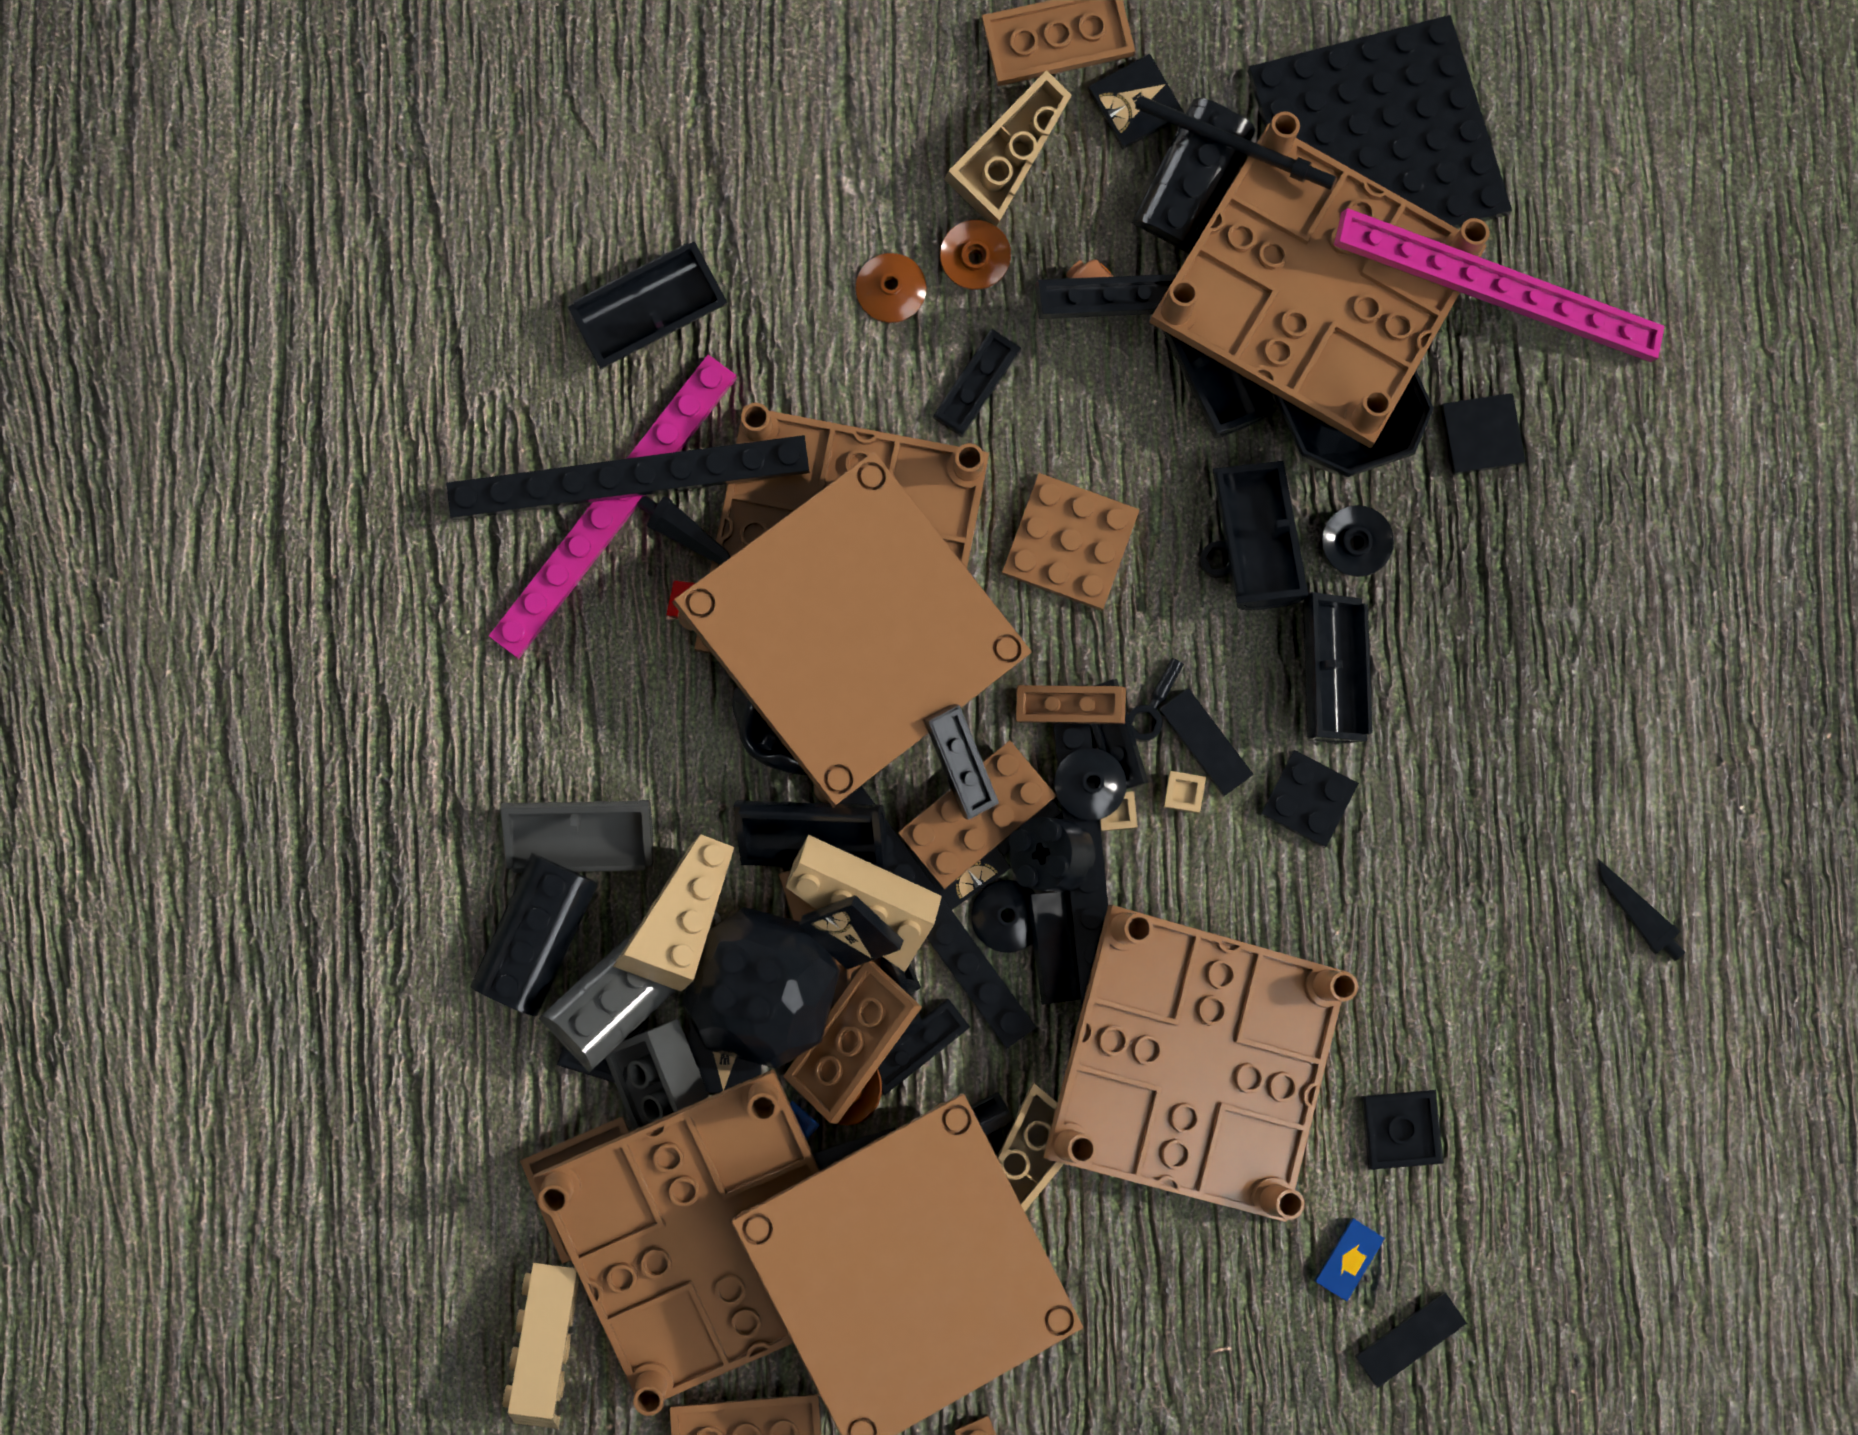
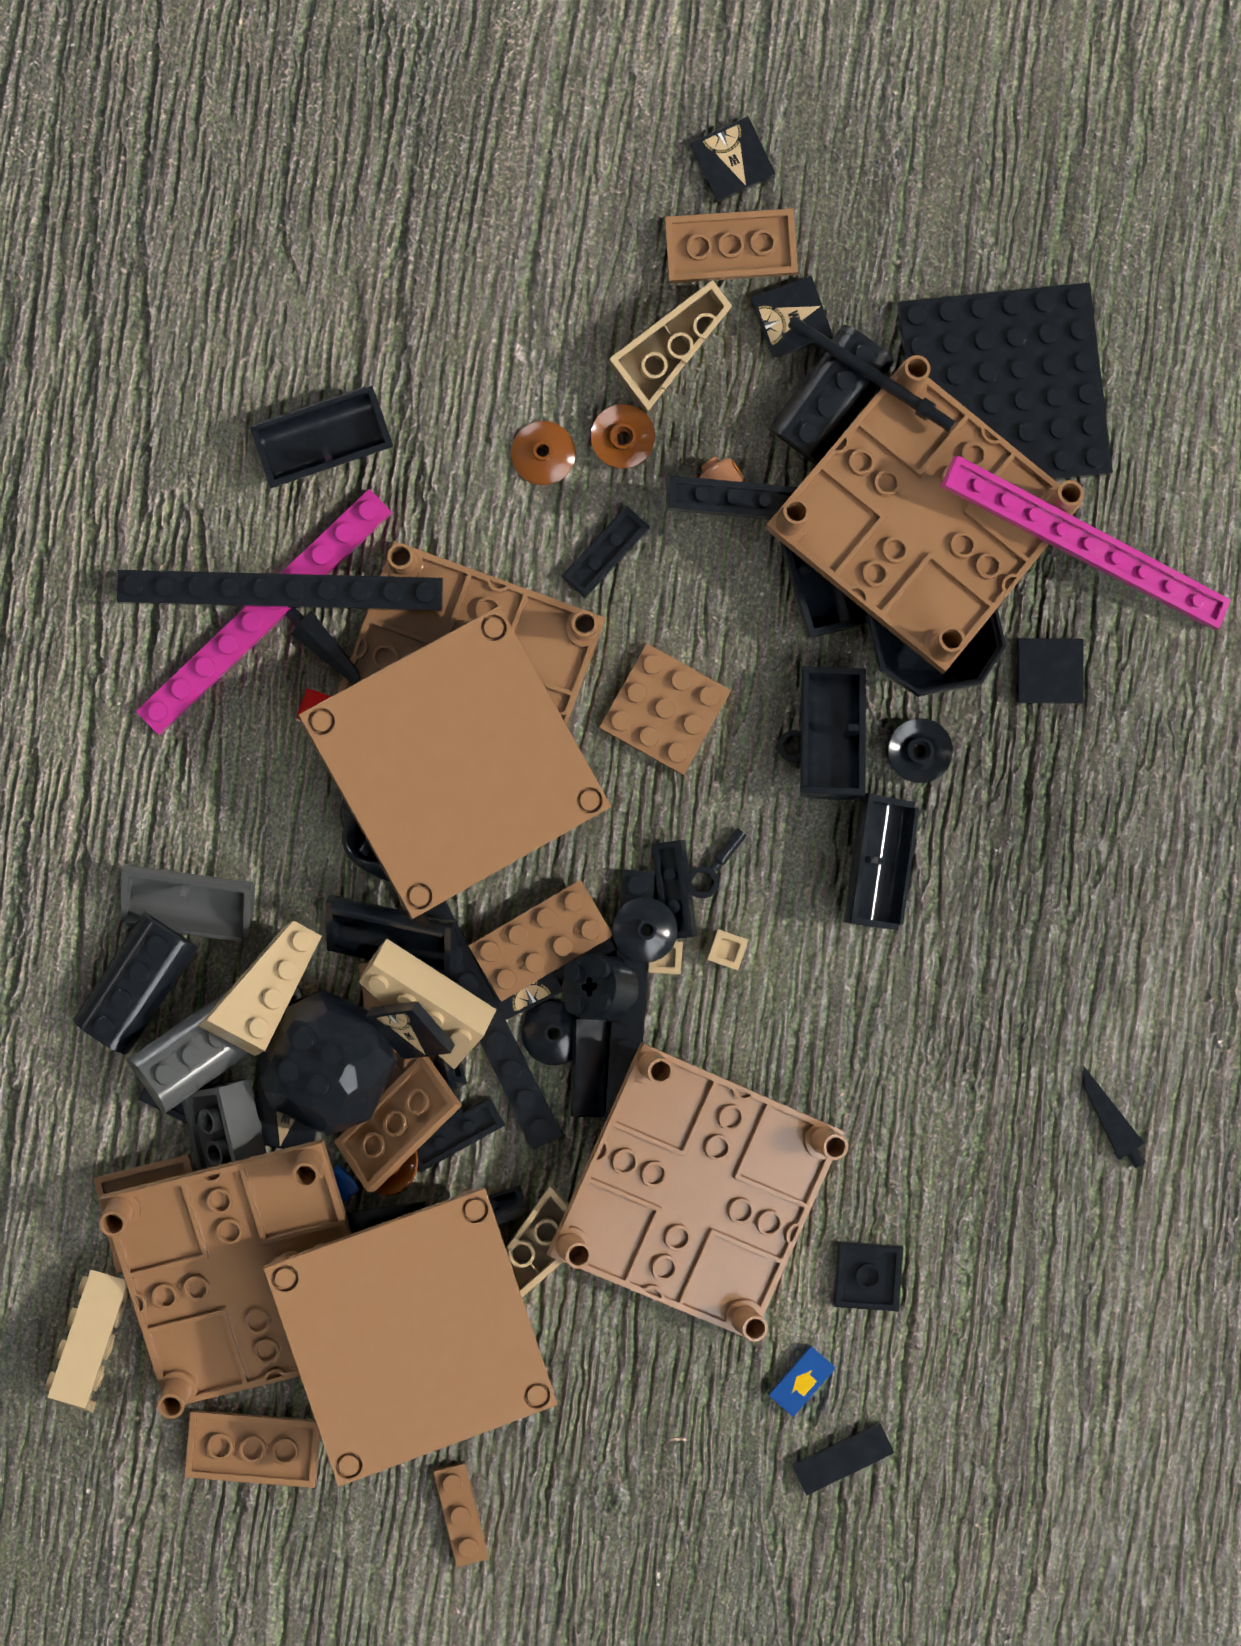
camera: 15 degrees right, 5 degrees up
tile [924,704,999,820] -> none
medium nougat plate [1016,685,1126,724] -> none
black tile [1159,688,1254,797] -> none
black plate [1260,750,1359,848] -> none

